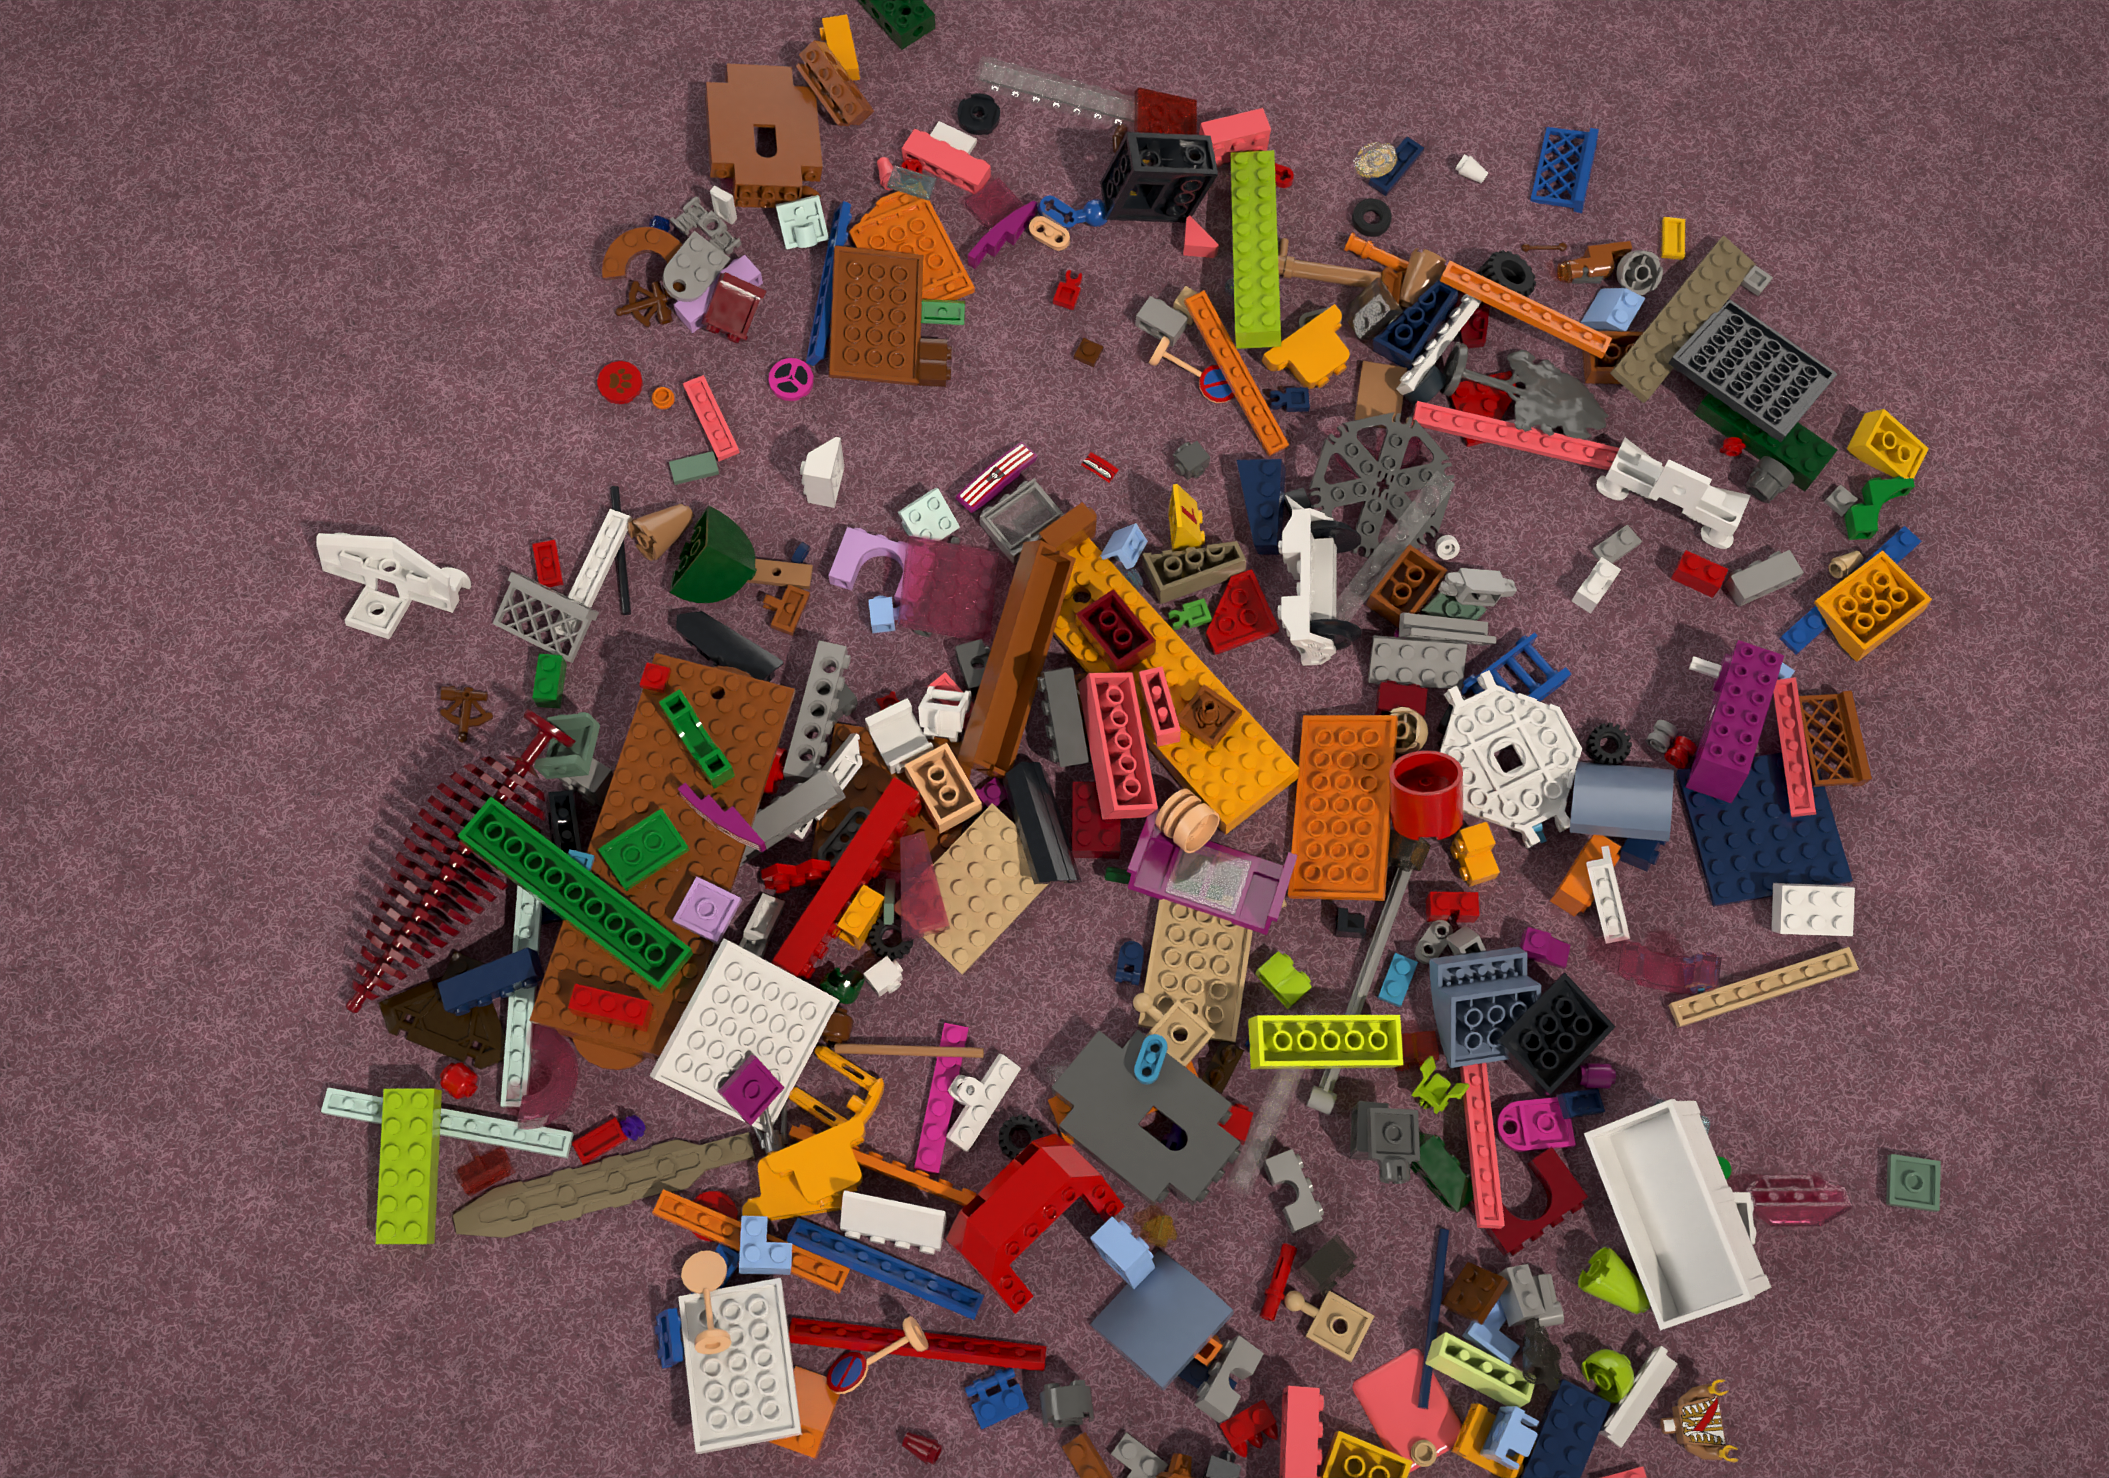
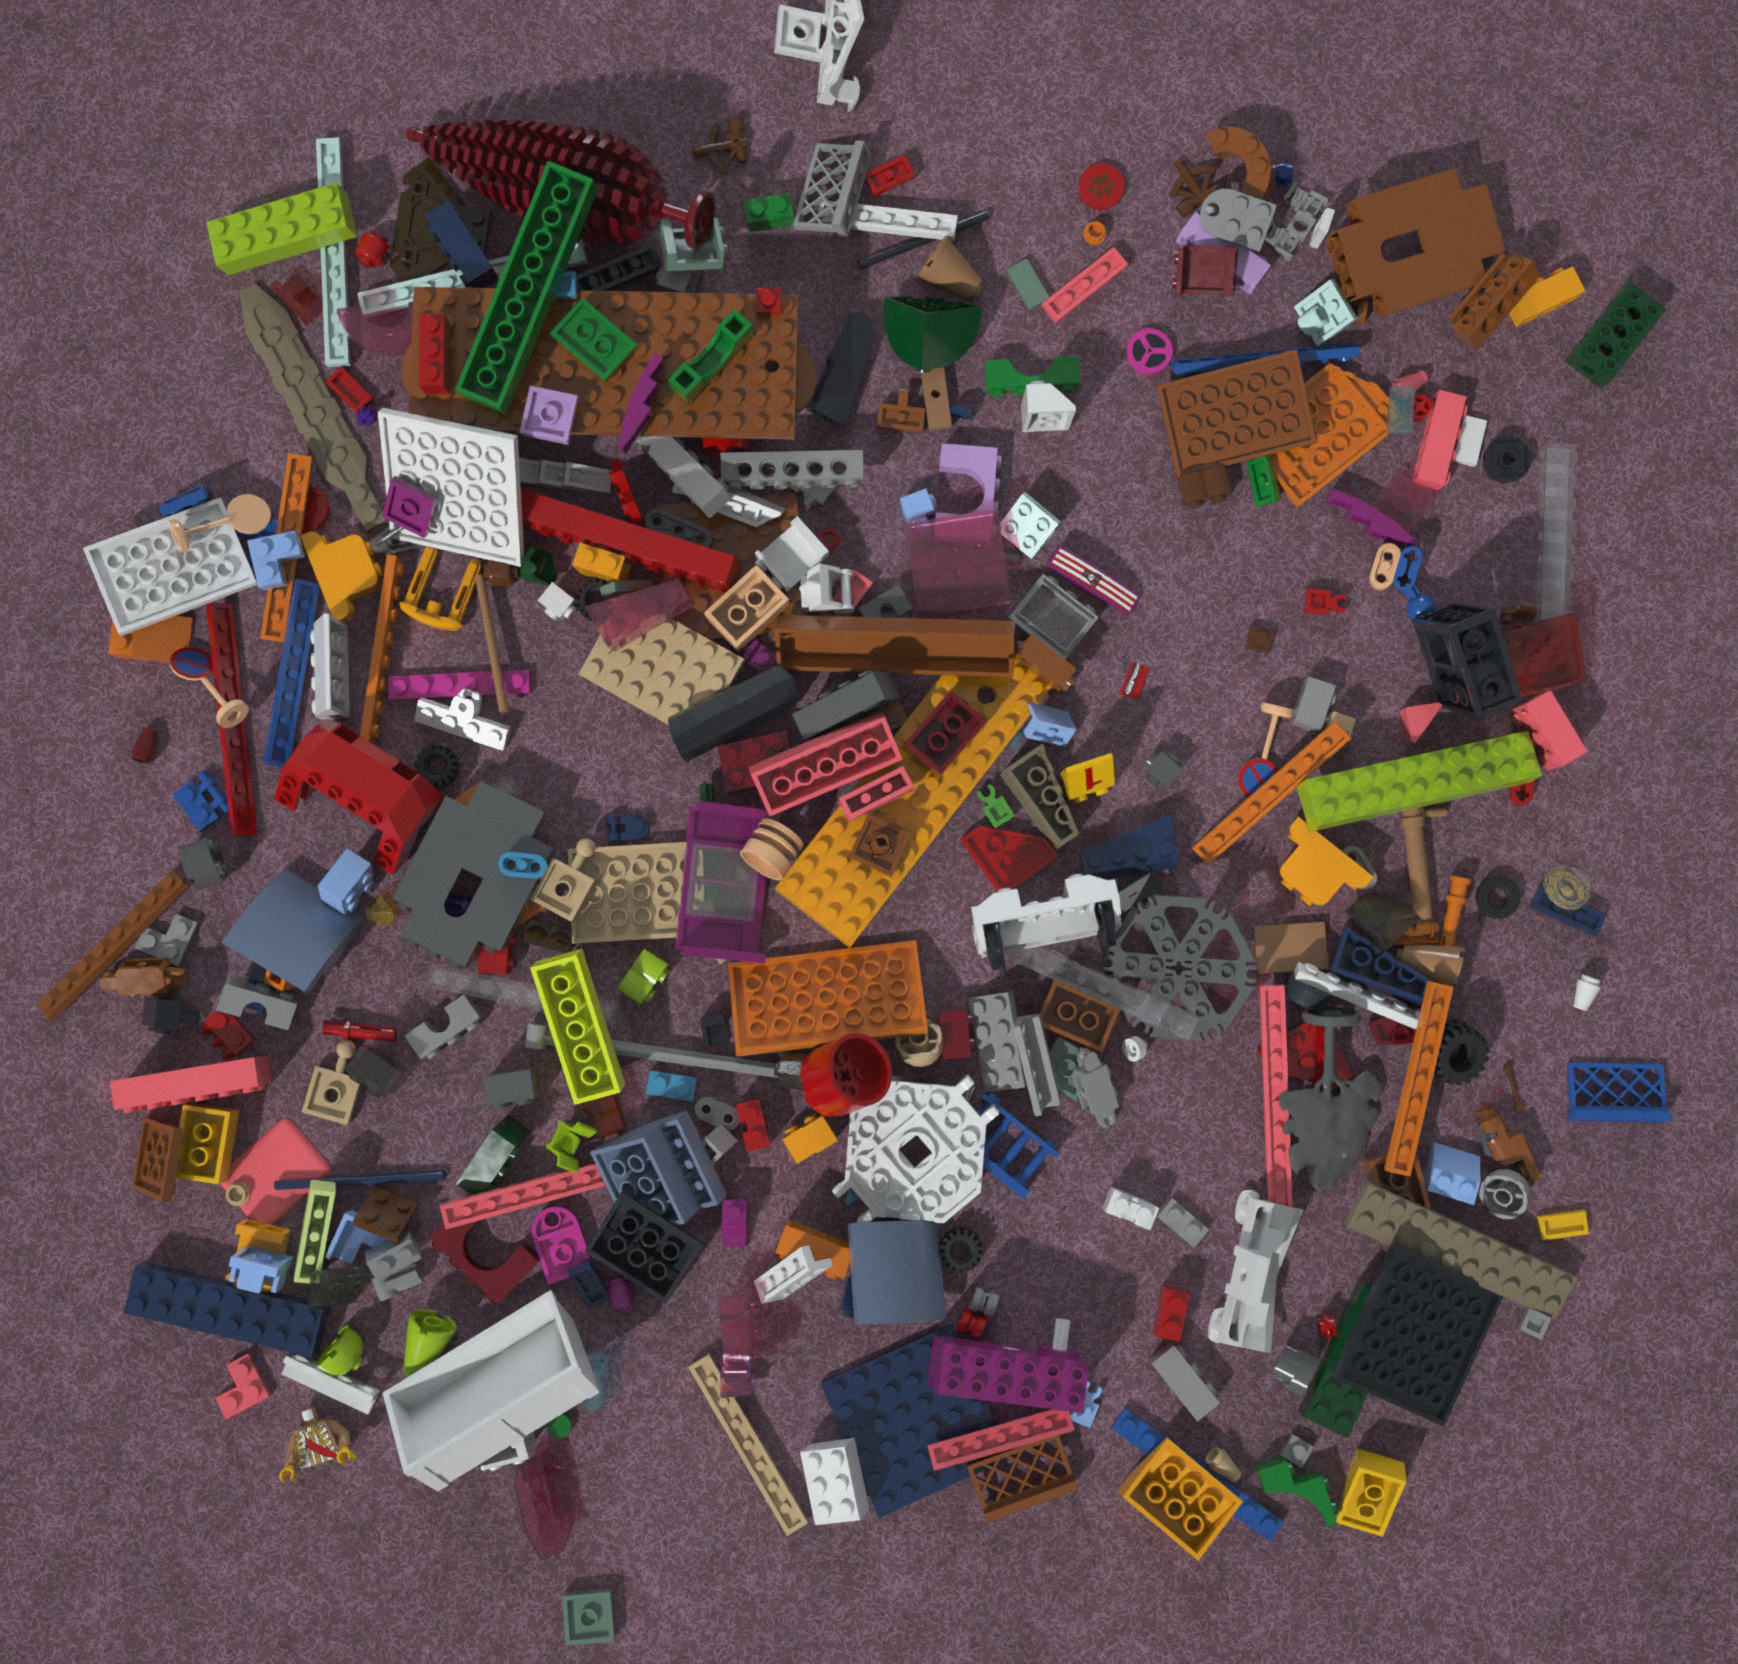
camera: 80 degrees right, 15 degrees up
light orange brick [766,1116,866,1207] -> none
dark blue plate [1270,387,1310,412] -> none
dark grey plate [1367,1107,1420,1184] -> none
none -> green arch [984,355,1080,398]

